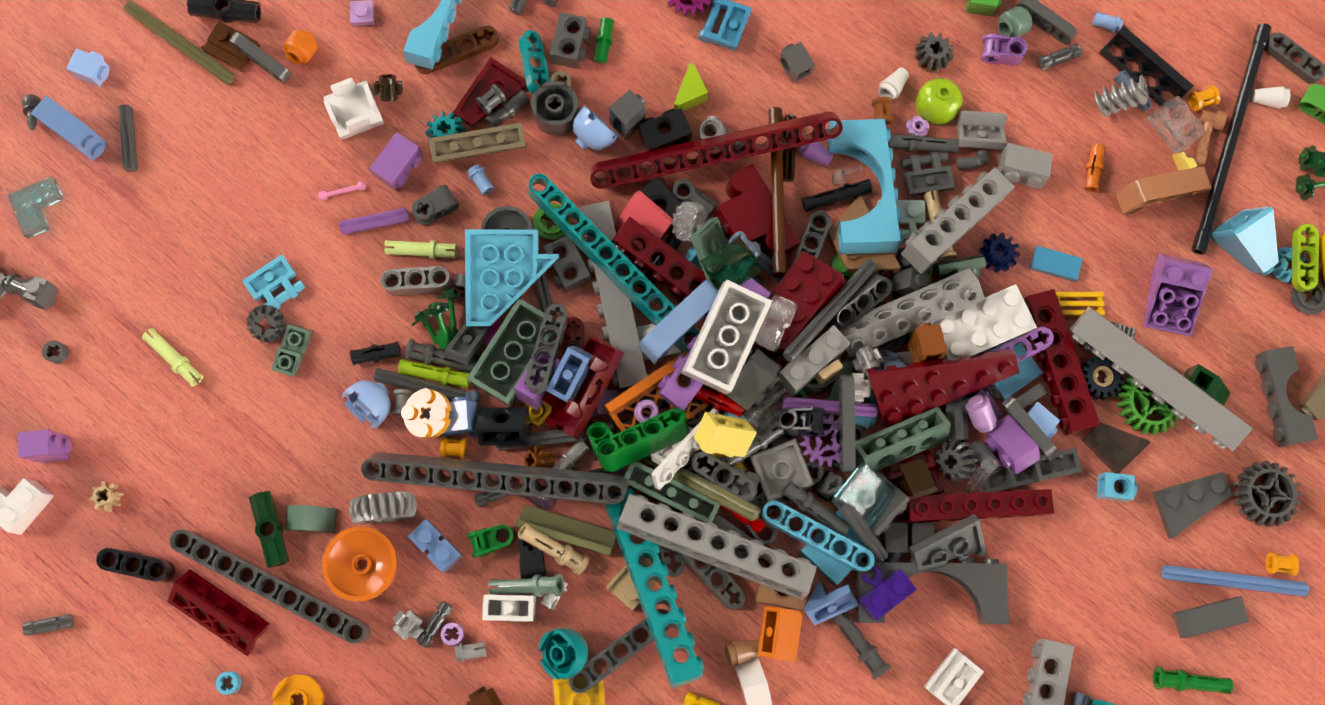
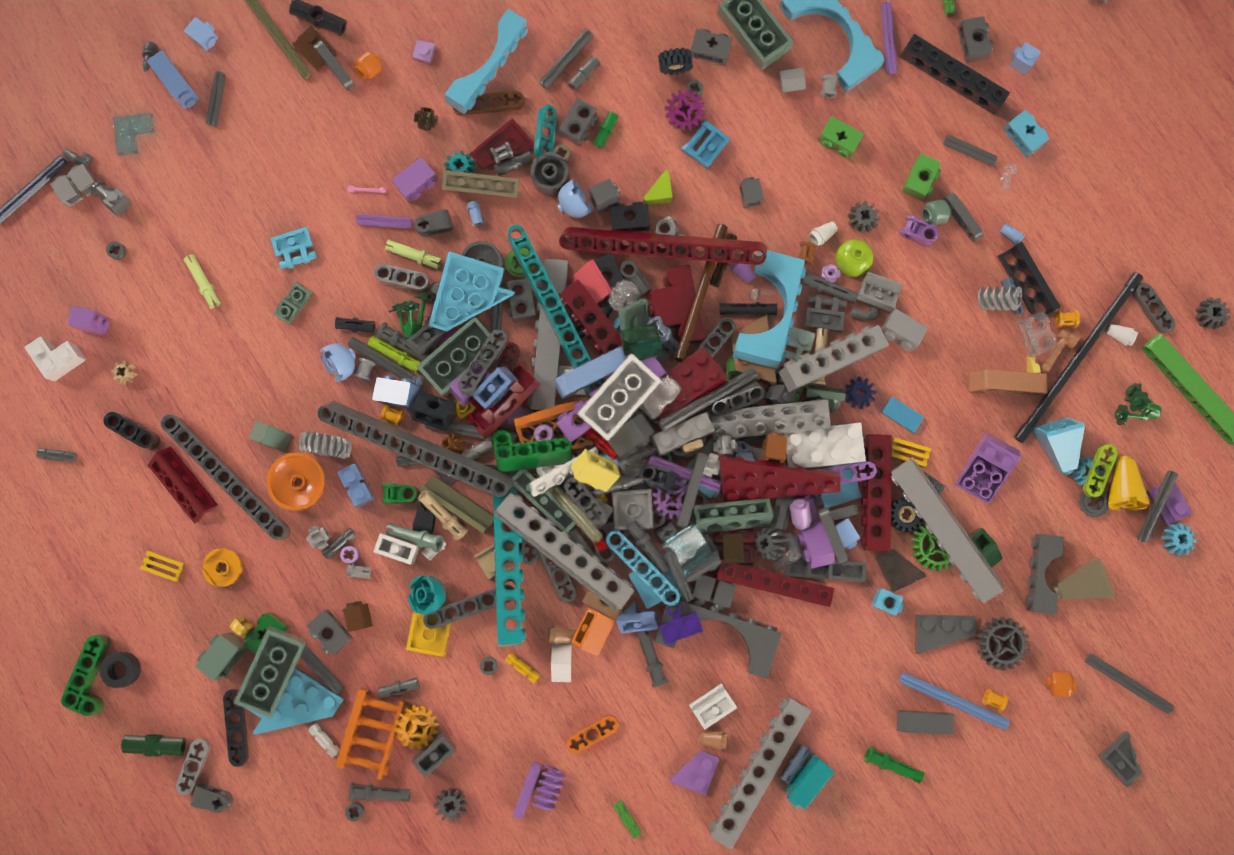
camera: 20 degrees right, 5 degrees up
medium azure bush [216,671,242,695] -> none
dark grey gear [246,305,286,343] -> none
dark green piece [249,491,290,568] -> none
white panel [323,78,384,141] -> none
plate [401,388,452,438] -> none
dark grey wing [909,514,987,570] -> none
dark grey axle [1037,44,1082,70] -> none
orange pin [1084,143,1107,192] -> none

